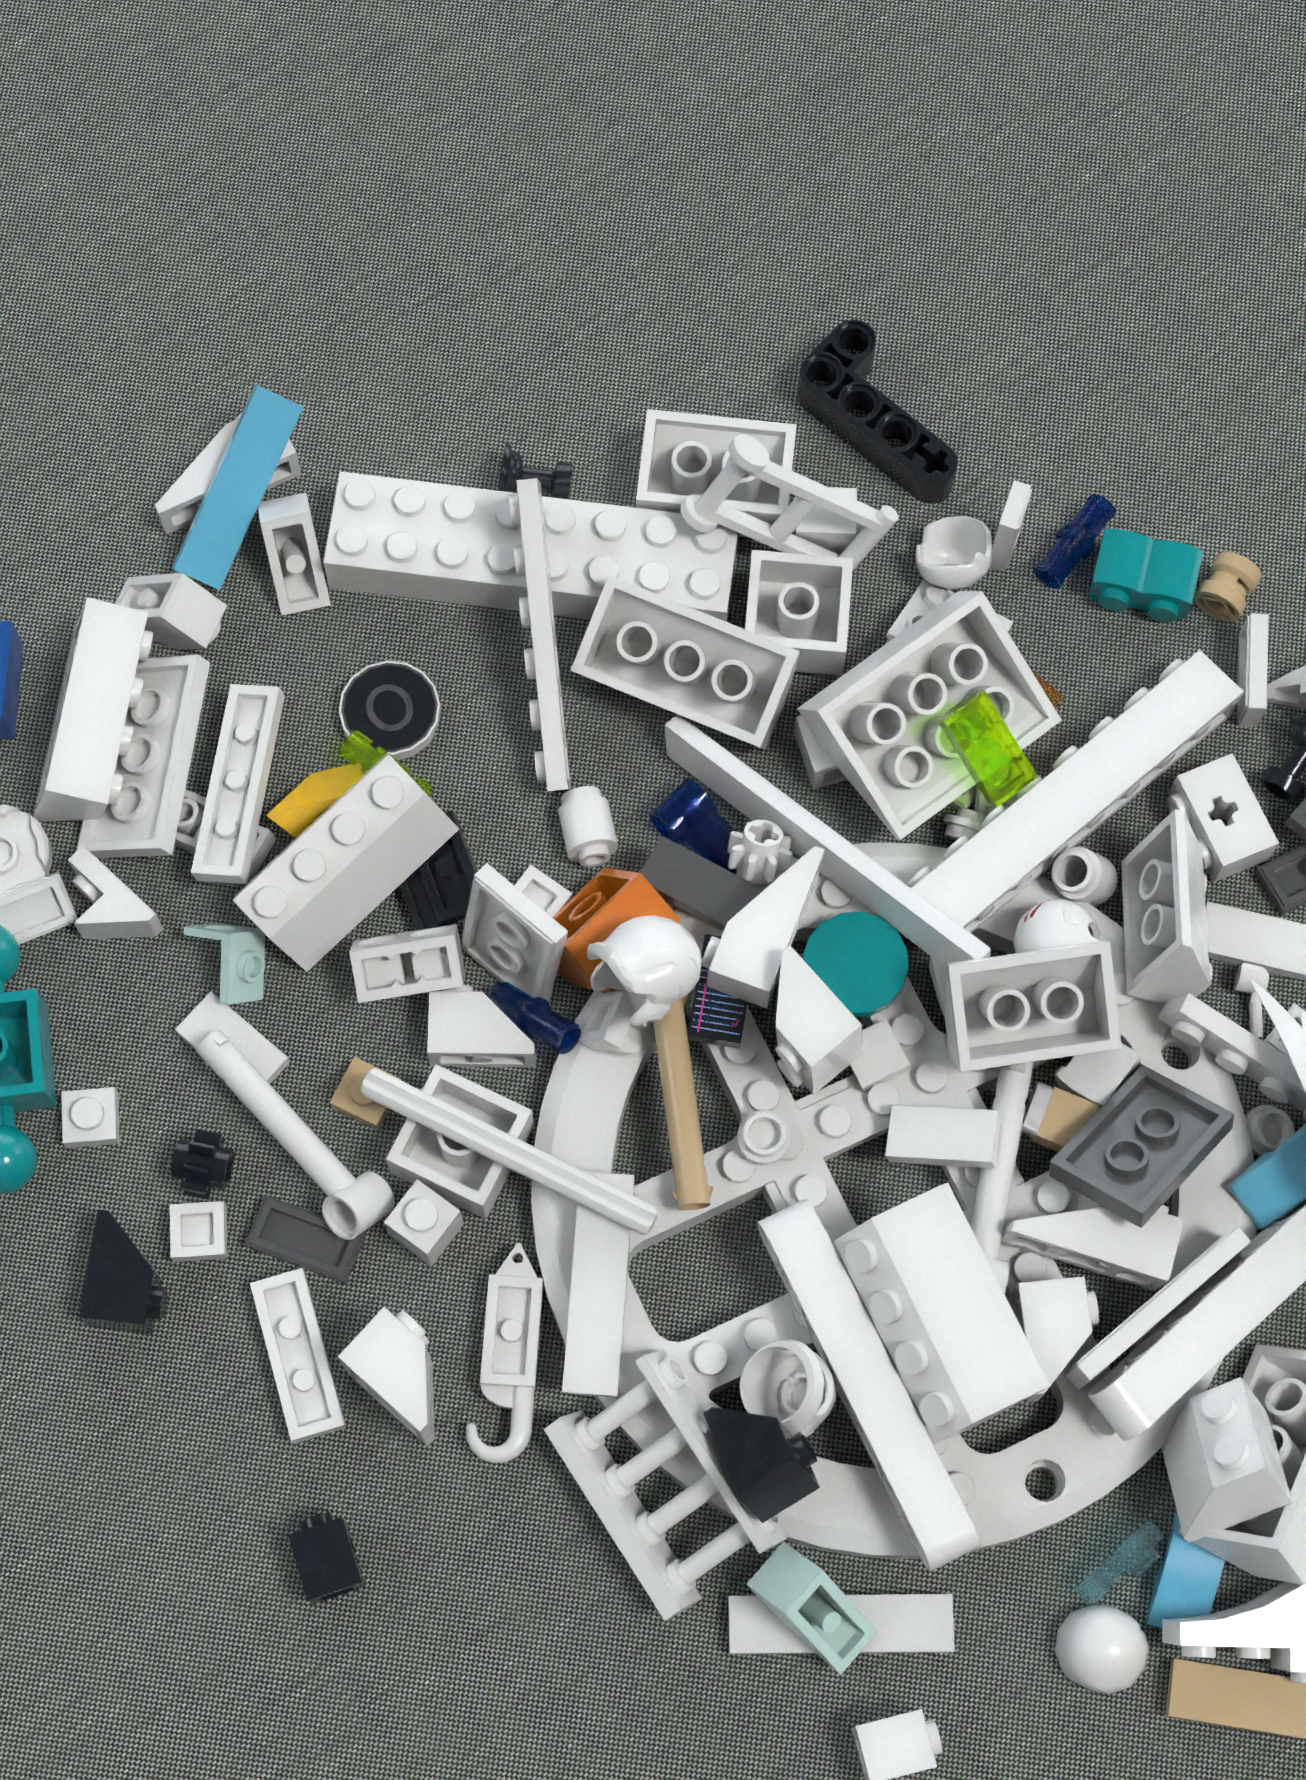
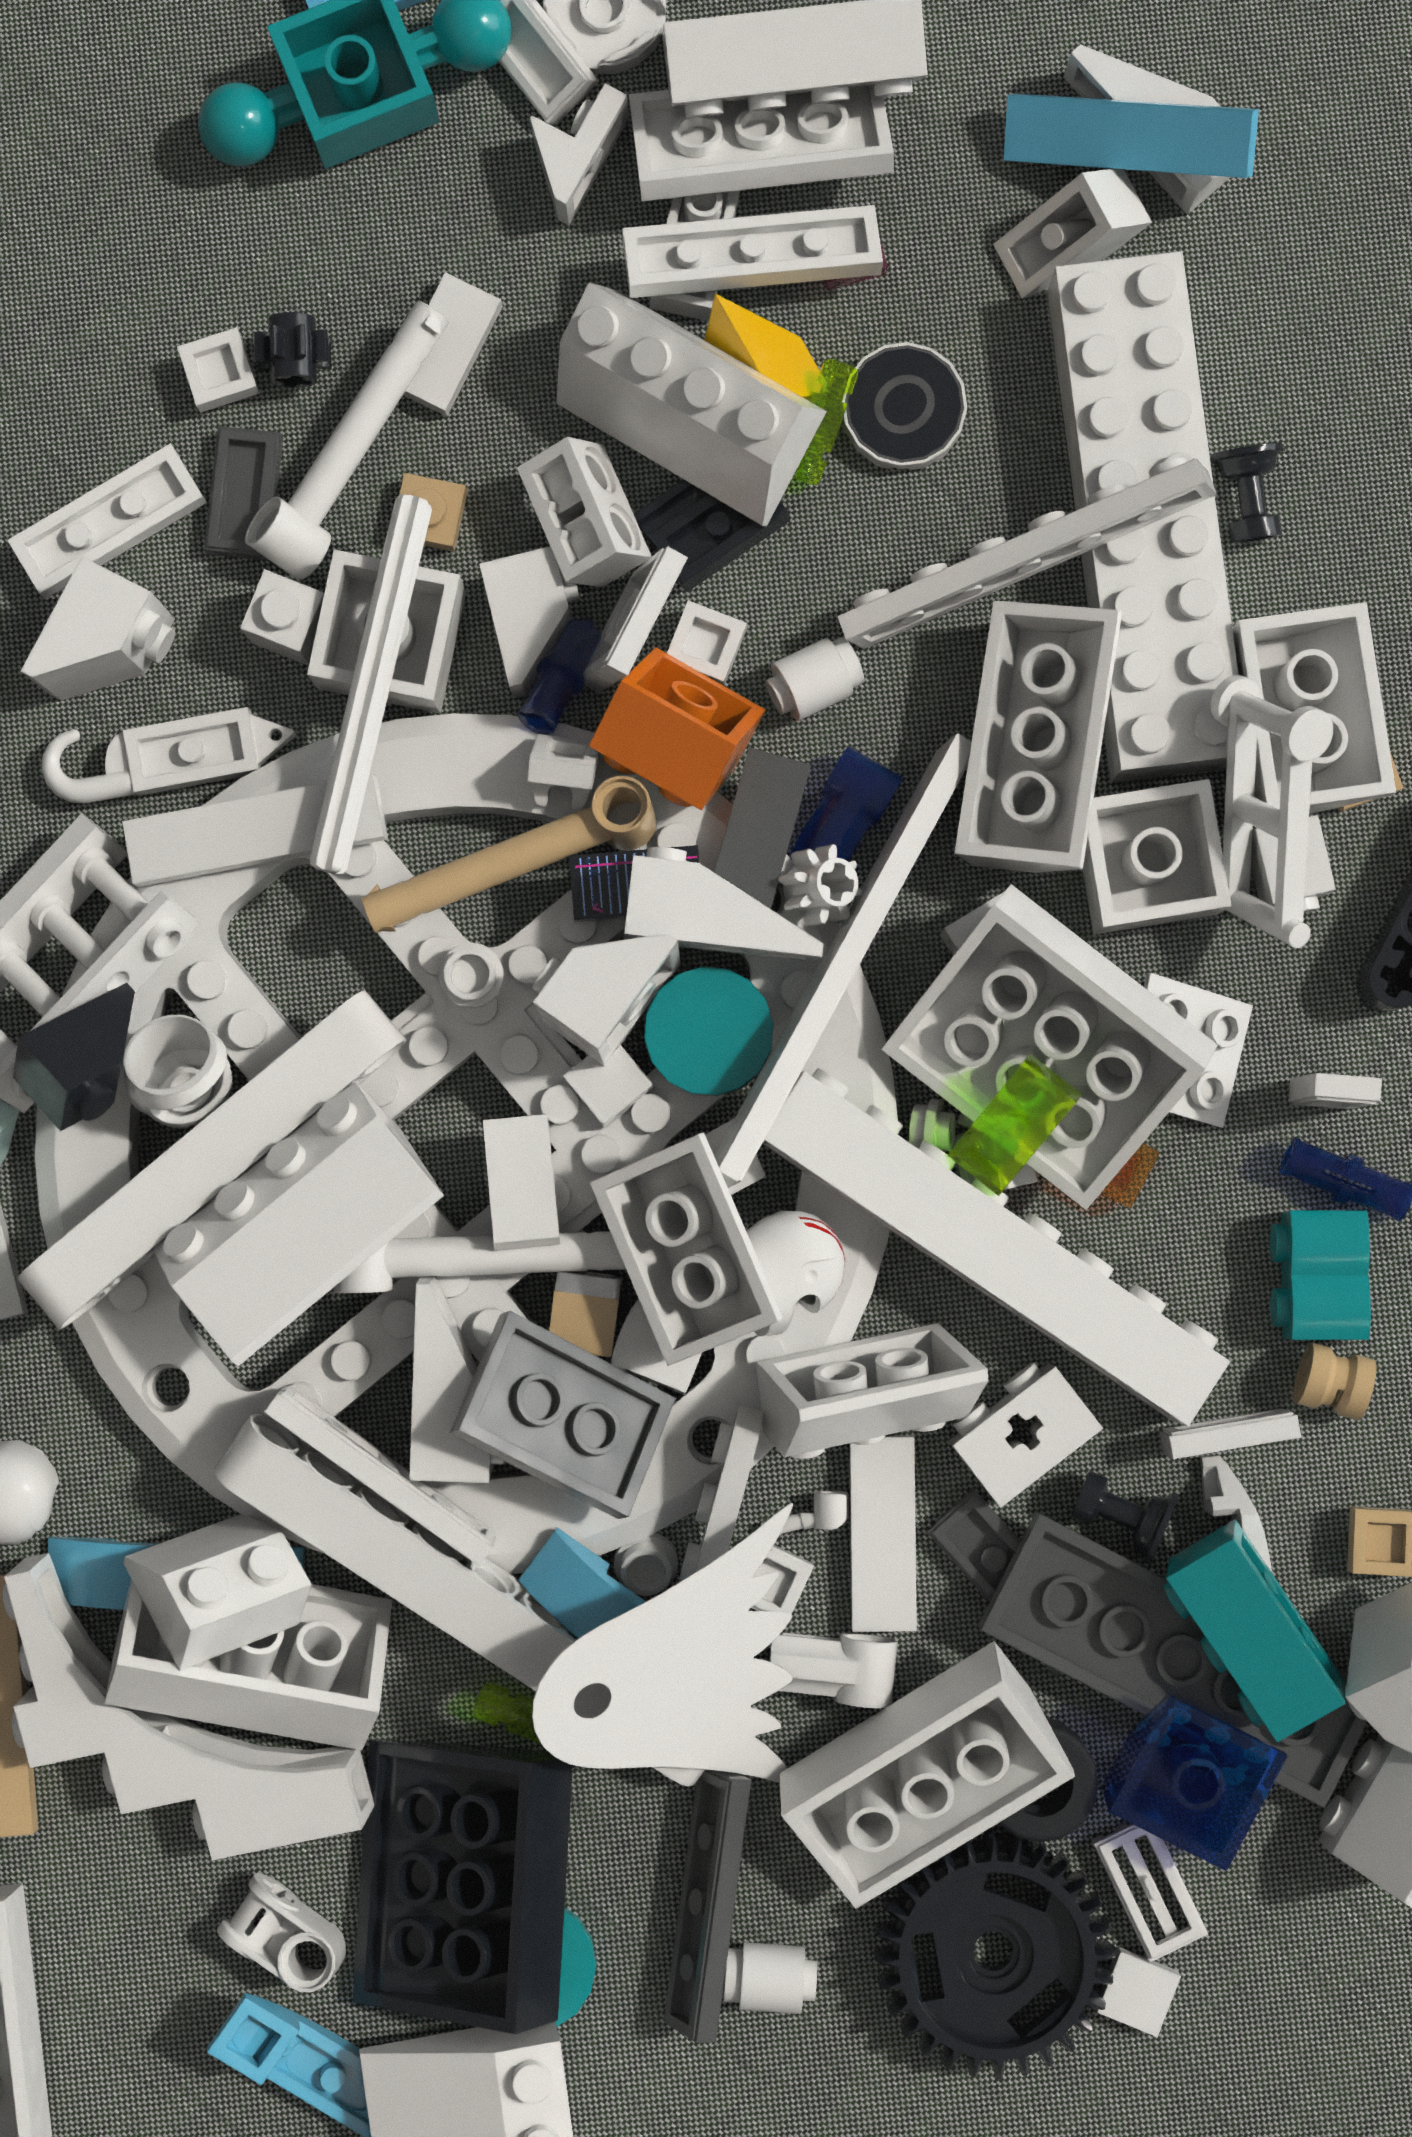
camera: 80 degrees right, 15 degrees up
white plate [61,1087,120,1148] -> none
black slope [79,1209,167,1334] -> none
white slope [115,573,227,650] -> none
light aqua bracket [183,923,265,1005] -> none
white hair [587,915,702,1026] -> none
white hair [916,516,992,590] -> none
white slope [1012,1276,1099,1403] -> none
white brick [1051,847,1117,906] -> none
clear light blue plate [1075,1520,1165,1605] -> none

